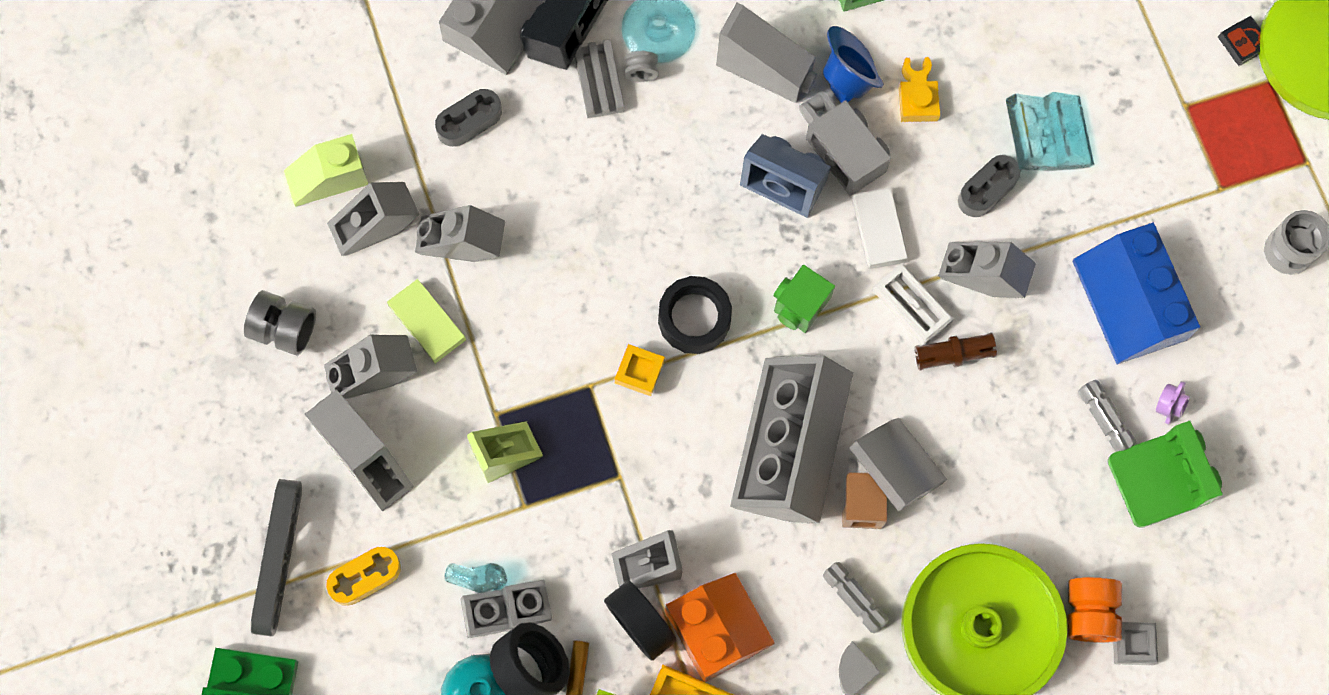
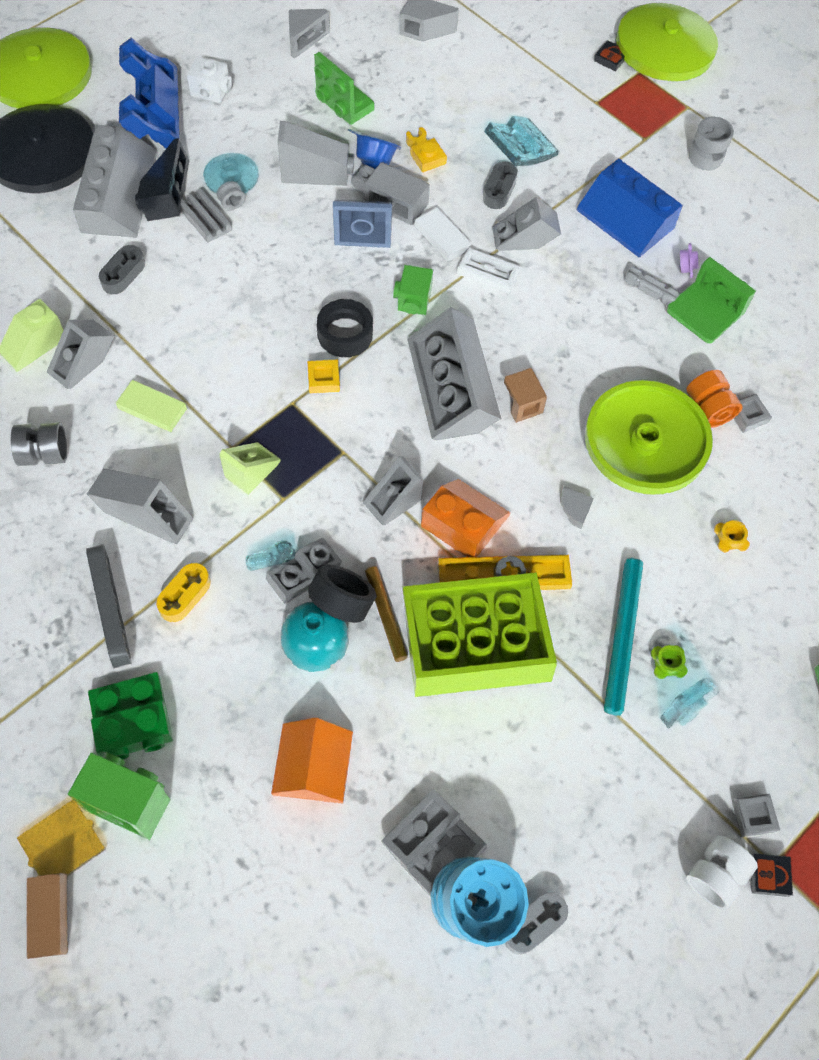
camera: 25 degrees left, 10 degrees down
light grey slope [324,334,417,399] -> none
light grey slope [415,205,505,262] -> none
black tyre [604,580,676,661] -> none
light grey axle [823,562,888,633] -> none
light grey slope [849,418,948,511] -> none
reddish brown pin [914,332,997,371] -> none

